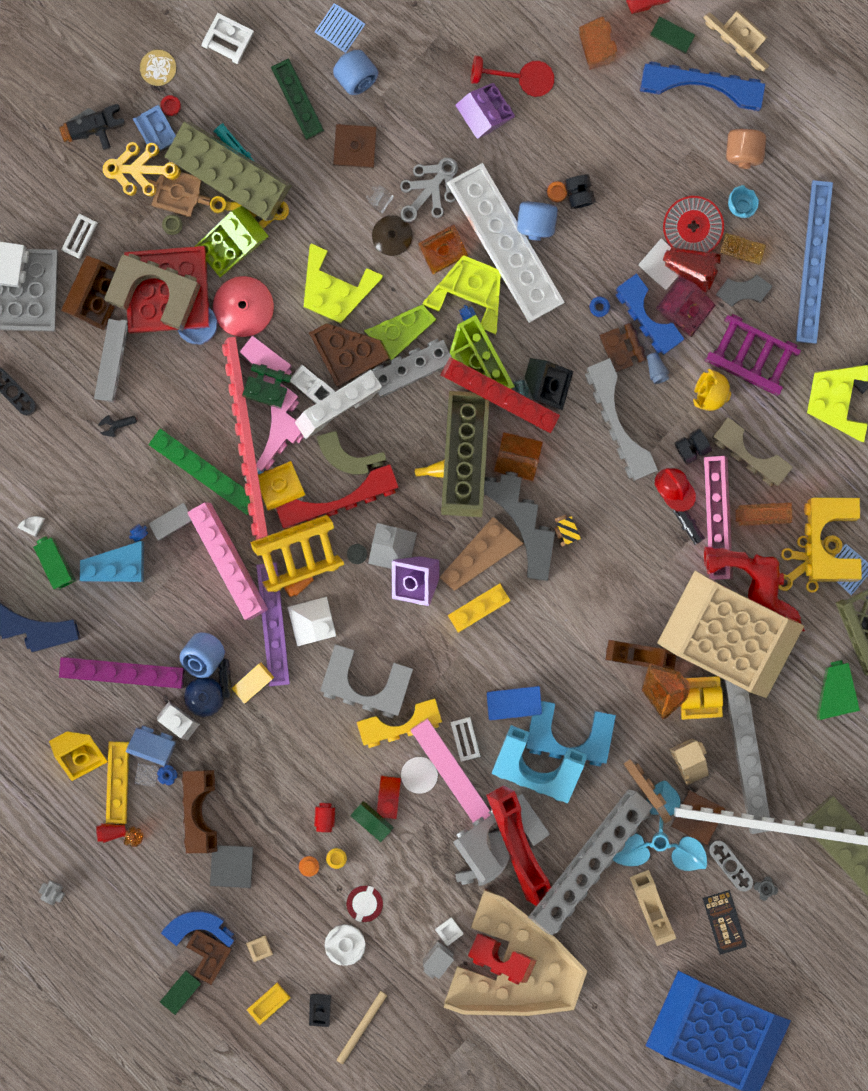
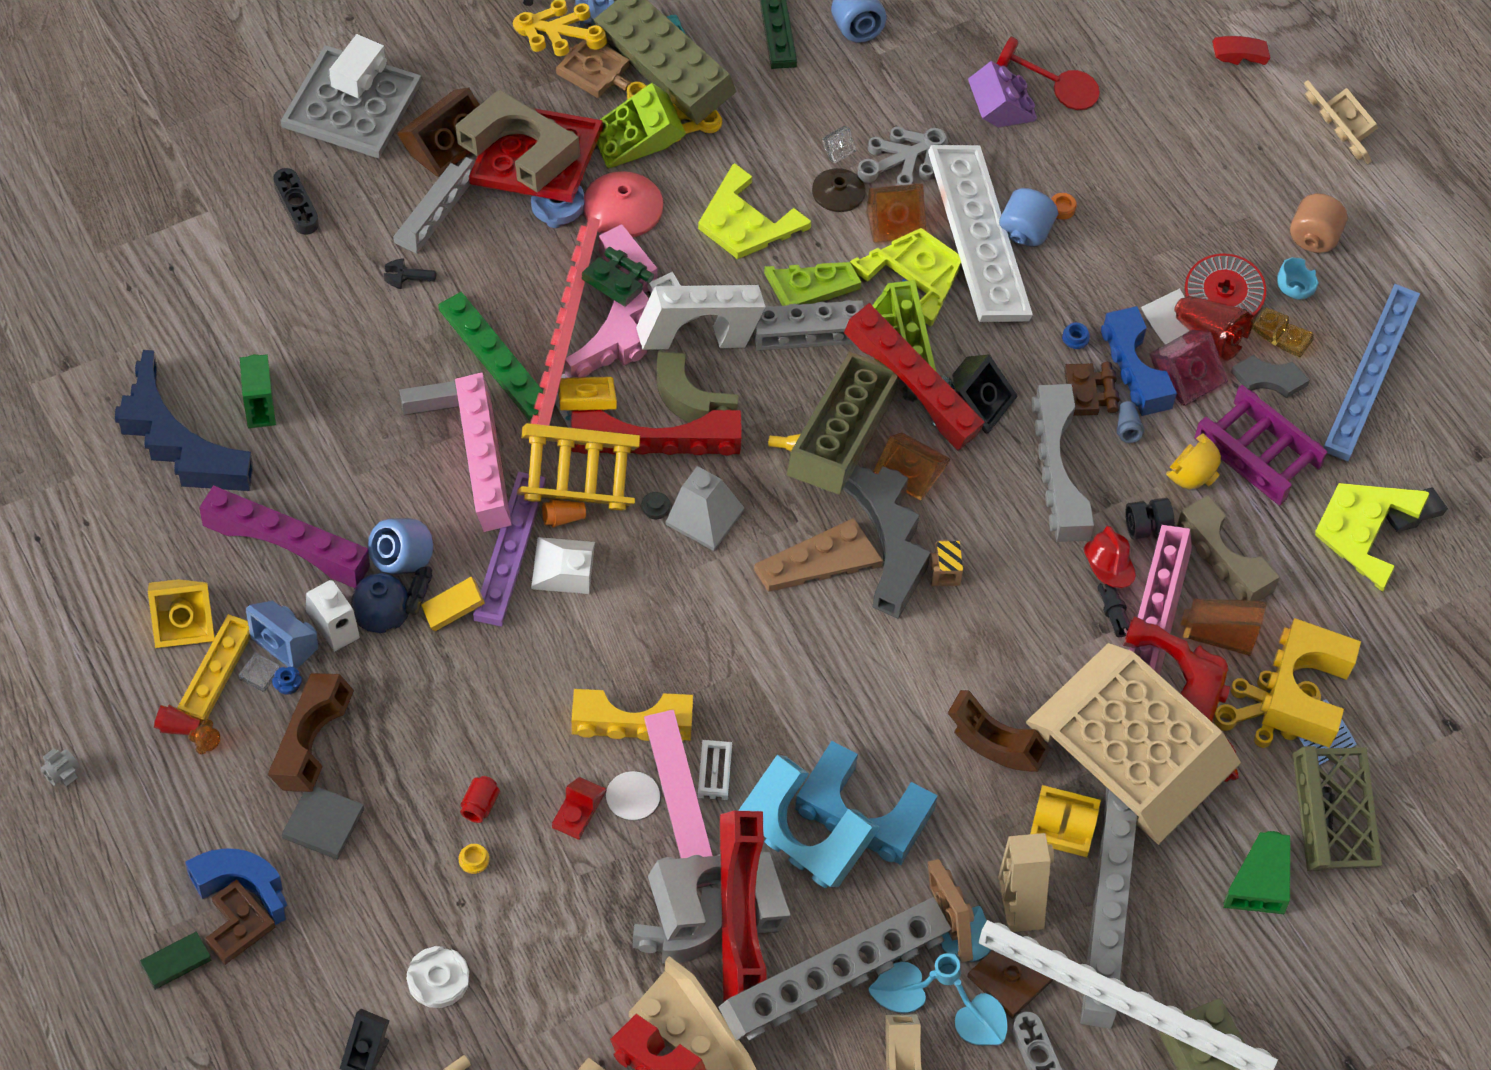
camera: 15 degrees right, 30 degrees down
white tile [17,516,45,537] -> none
white tile [61,214,98,259] -> none
dark azure wedge [80,541,144,582] -> none
blue plate [129,524,148,542] -> none
olive plate [162,215,183,235] -> none
tan tile [246,935,273,962] -> none
yellow tile [247,982,291,1025] -> none
orange plate [299,856,319,877] -> none
reddish brown plate [309,323,391,387] -> none
light grey arch [320,644,413,718] -> none
reddish brown plate [333,124,377,168] -> none
sticker [346,885,383,922] -> none
dark green tile [350,801,394,842] -> none
medium lavender slope [392,556,439,606] -> none
light grey arch [423,941,454,979] -> none
white plate [435,917,464,946] -> none
yellow arch [447,584,511,633] -> none
blue sticker [487,686,542,720] -> none
black wheel [564,174,596,209] -> none
clear orange slope [578,16,617,70] -> none
blue arch [640,62,765,111] -> none
clear orange slope [641,664,691,720] -> none
dark green tile [650,16,695,54] -> none

